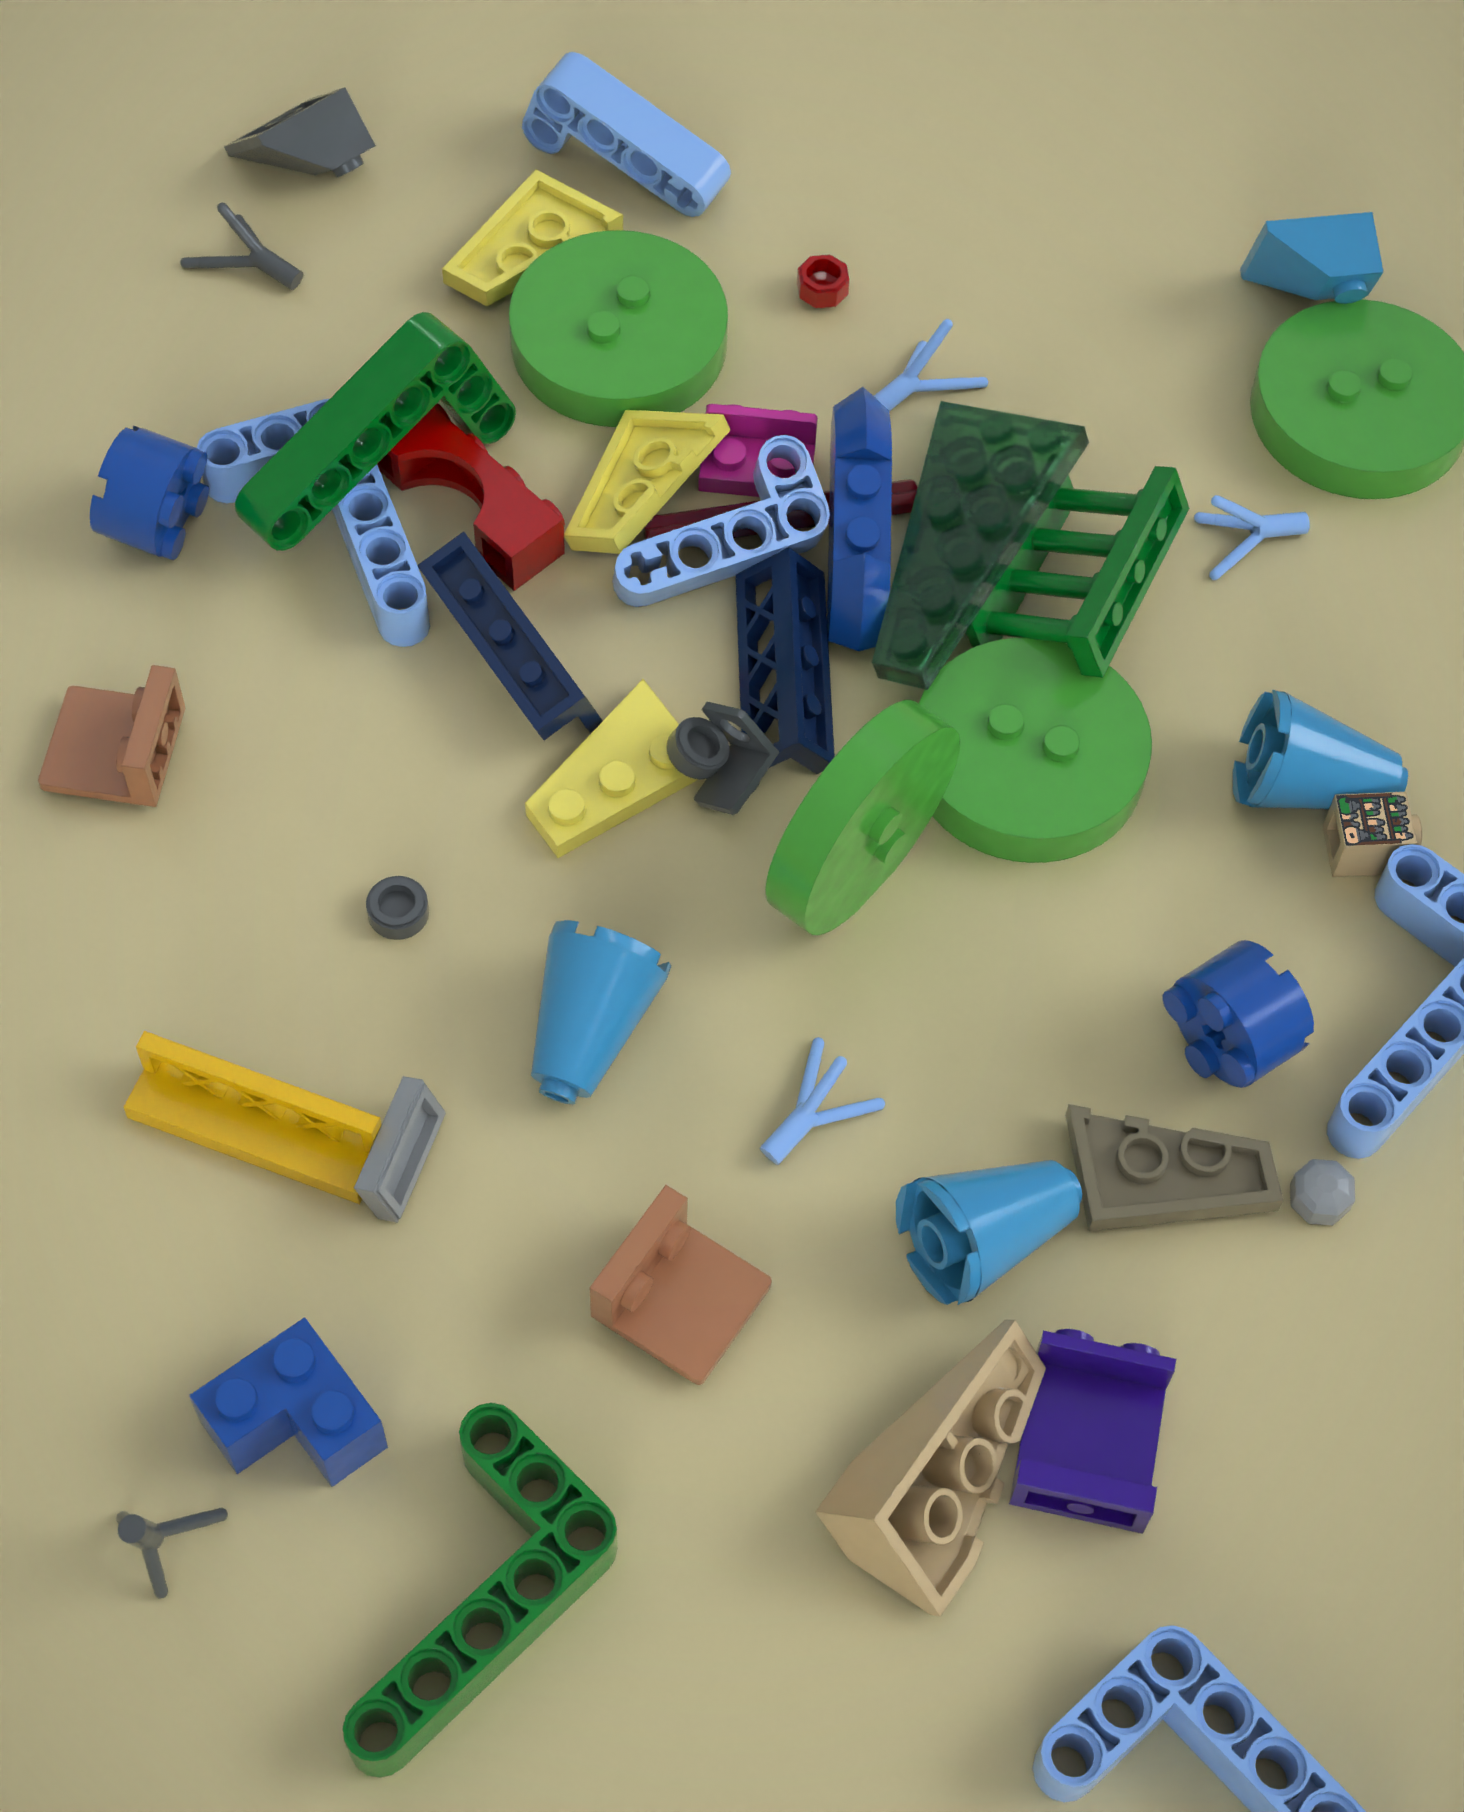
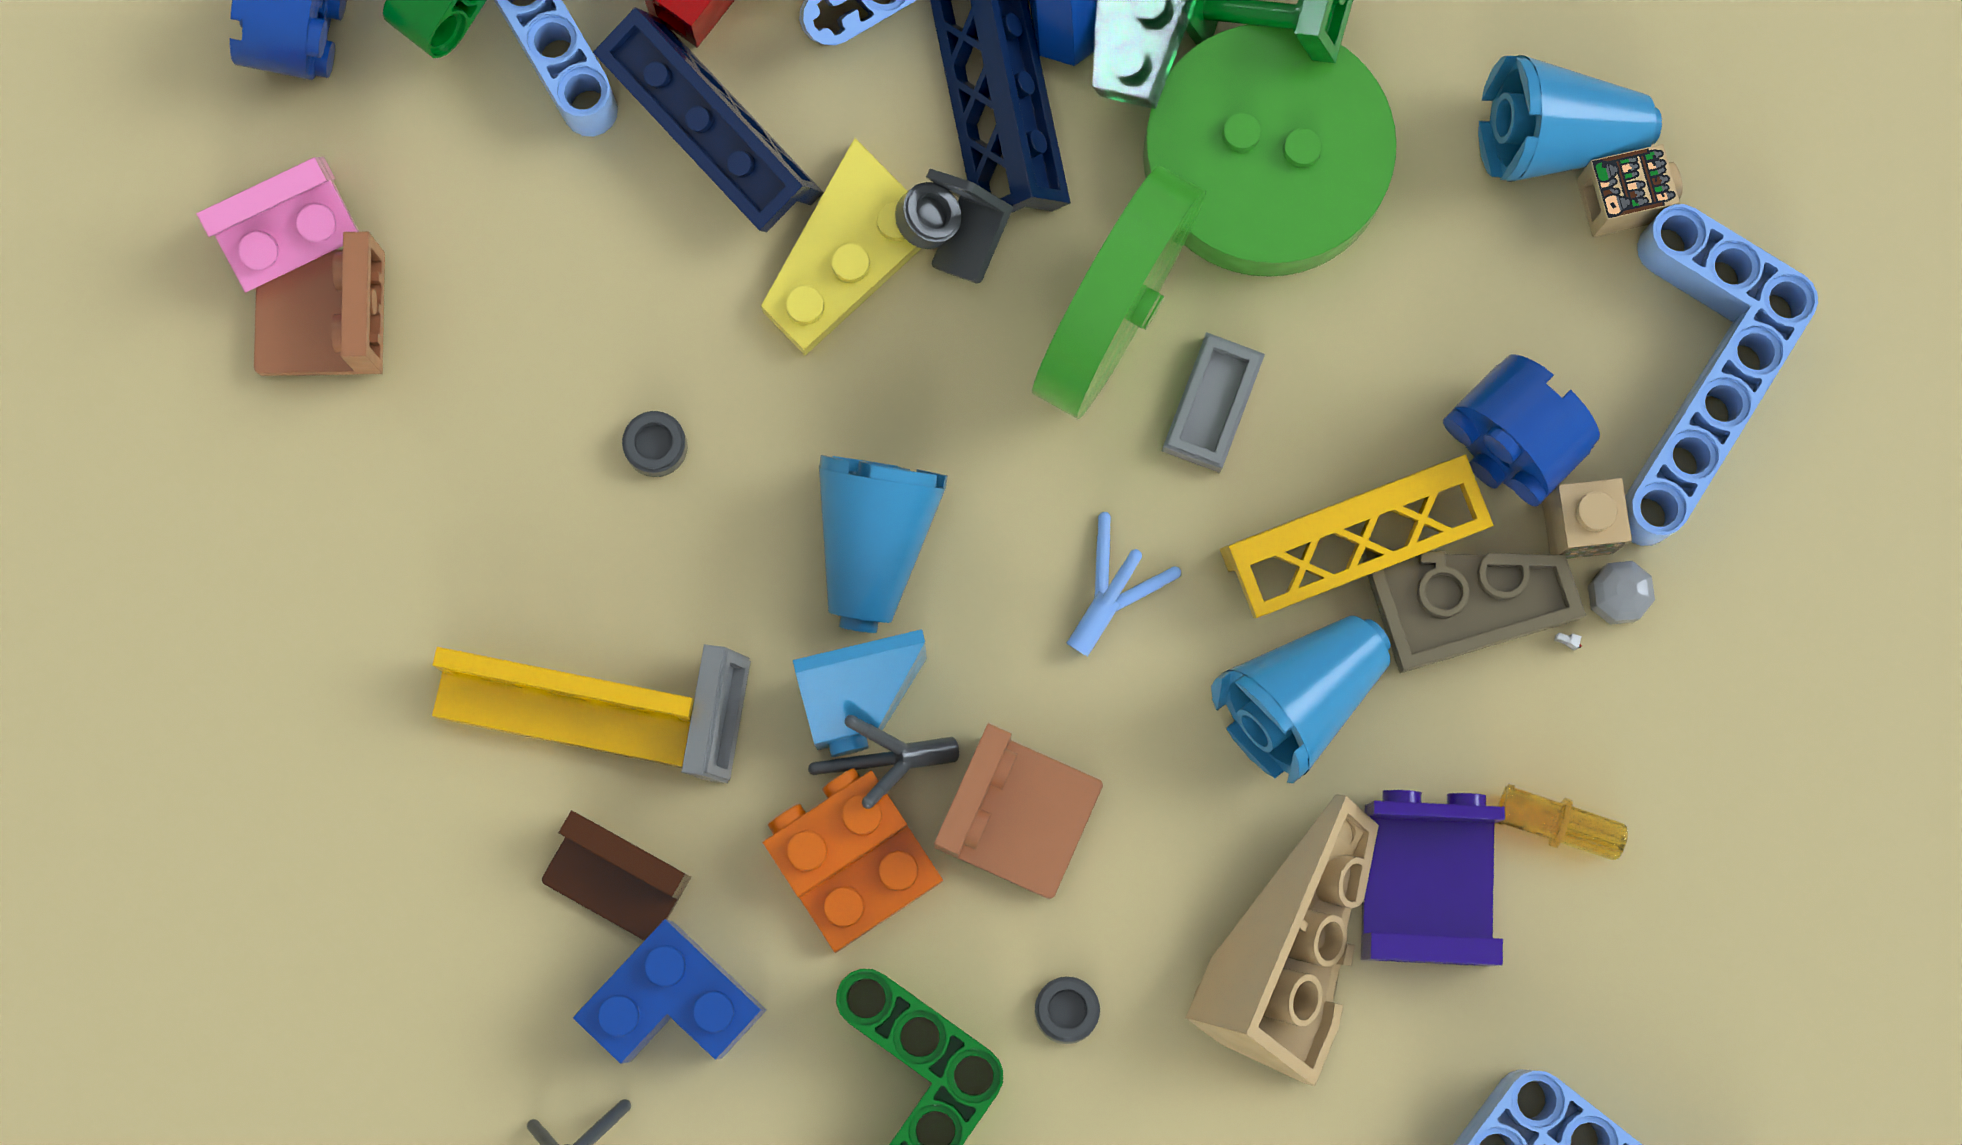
camera: 10 degrees left, 20 degrees up
none -> bright pink bracket [196,157,359,293]
none -> reddish brown panel [542,810,691,941]
none -> orange plate [762,768,944,953]
none -> dark azure slope [793,629,927,757]
none -> dark grey plant [808,715,959,809]
none -> dark grey tile [1034,977,1100,1044]
none -> light grey tile [1162,332,1265,473]
none -> yellow fence [1219,454,1494,618]
none -> clear yellow axle [1496,784,1628,860]
none -> tan brick [1542,478,1632,559]
none -> white piece [1554,633,1582,651]

